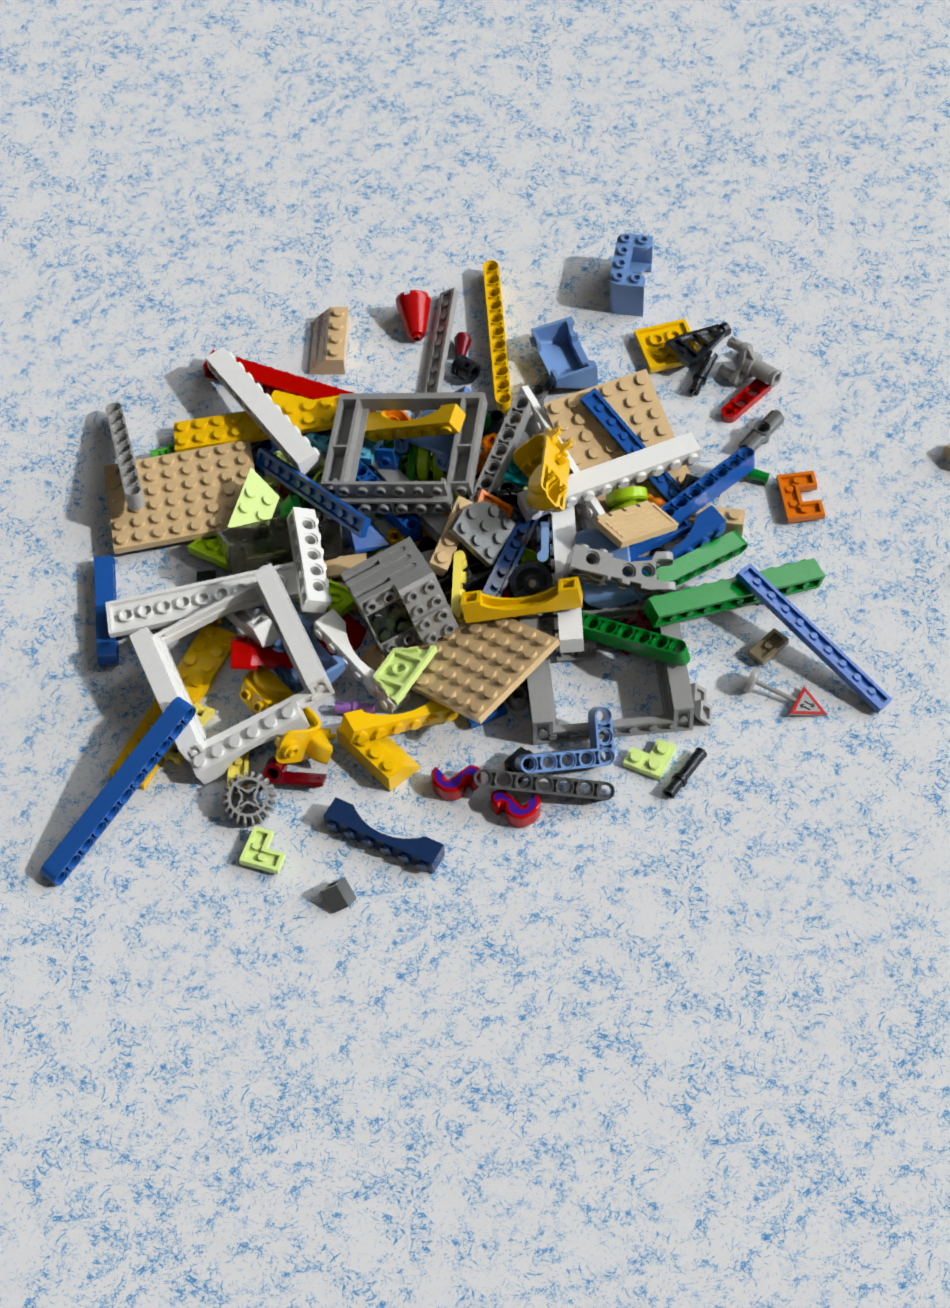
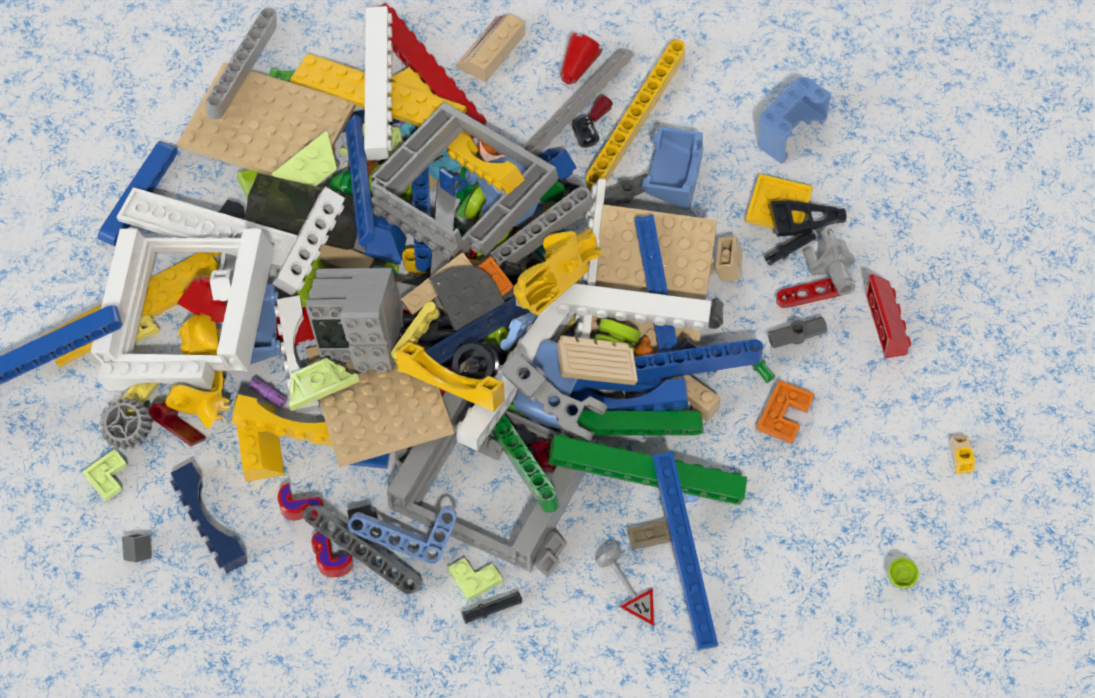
camera: 30 degrees right, 5 degrees up
none -> tan brick [715,236,743,282]
none -> red slope [865,274,911,359]

